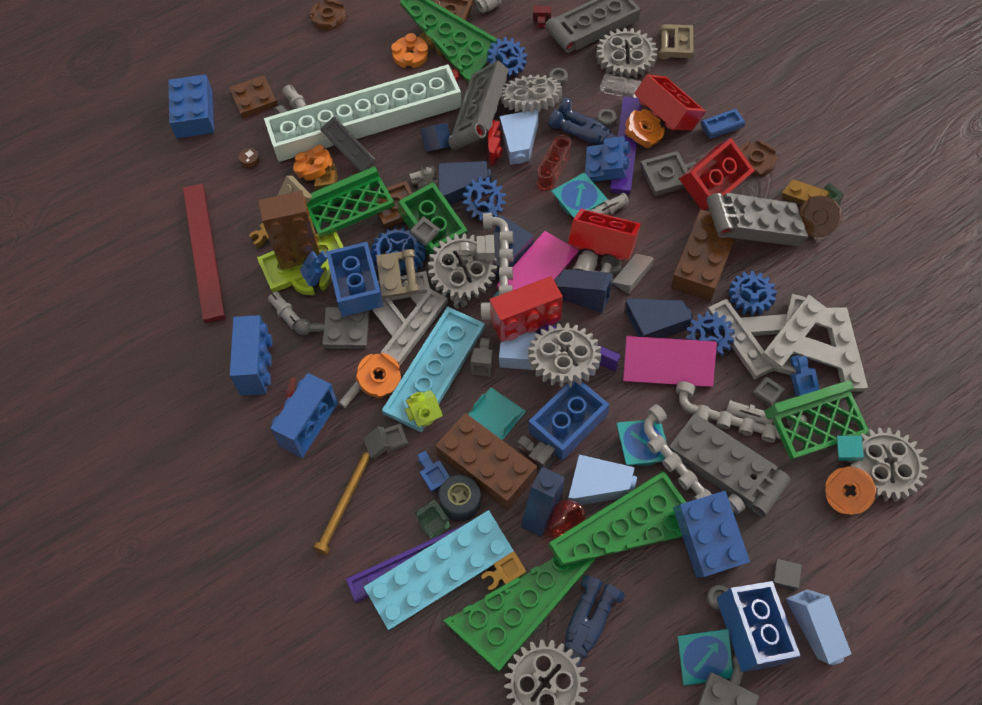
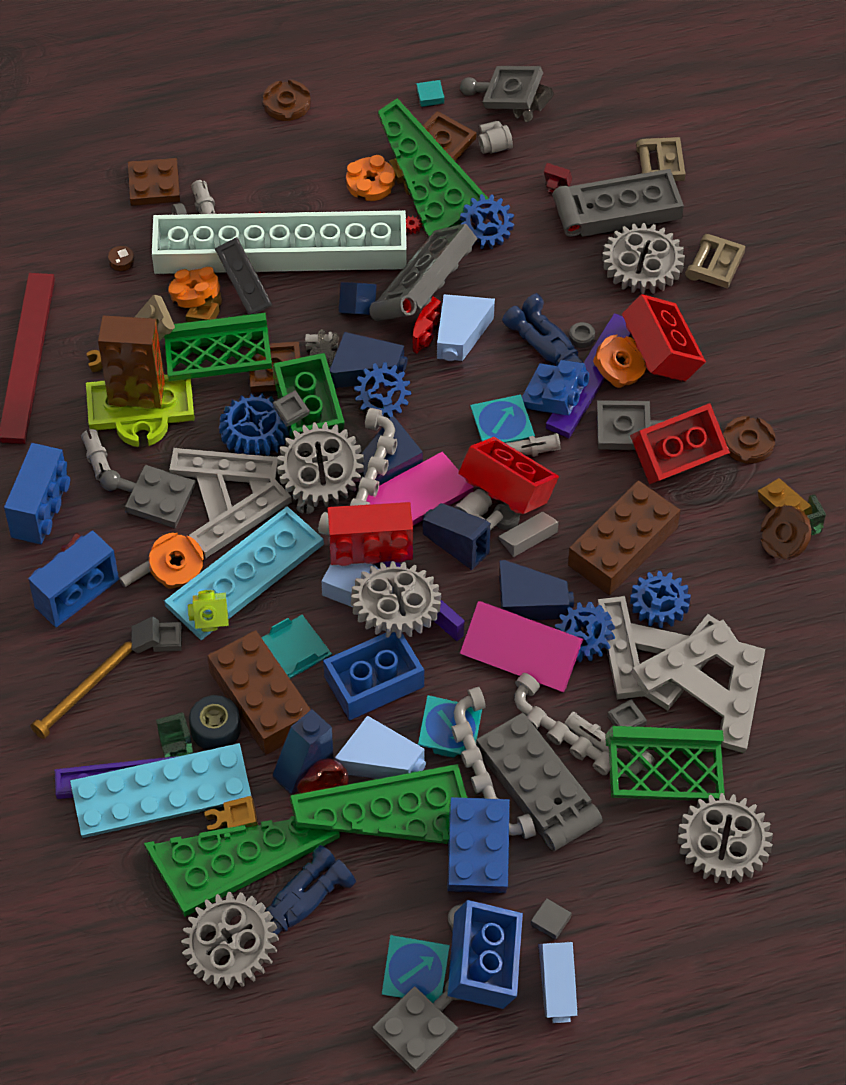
camera: 15 degrees right, 5 degrees down
blue brick [168,74,214,138] -> none
blue plate [300,251,327,286] -> none
blue brick [326,242,384,317] -> none
dark tan plate [376,249,420,298] -> none
blue plate [417,451,450,493] -> none
light grey piece [460,235,495,262] -> none
dark grey piece [471,337,493,377] -> none
light grey gear [500,75,562,113] -> none
dark grey piece [517,436,556,471] -> none
clear red beam [537,135,571,191] -> none
dark grey tile [549,68,568,86] -> none
clear plate [600,73,642,98] -> none
blue plate [701,109,745,139] -> none
dark grey hinge [707,193,808,246] -> none
blue plate [790,355,820,396] -> none
orange plate [825,466,877,515] -> none
teal tile [837,436,864,461] -> none

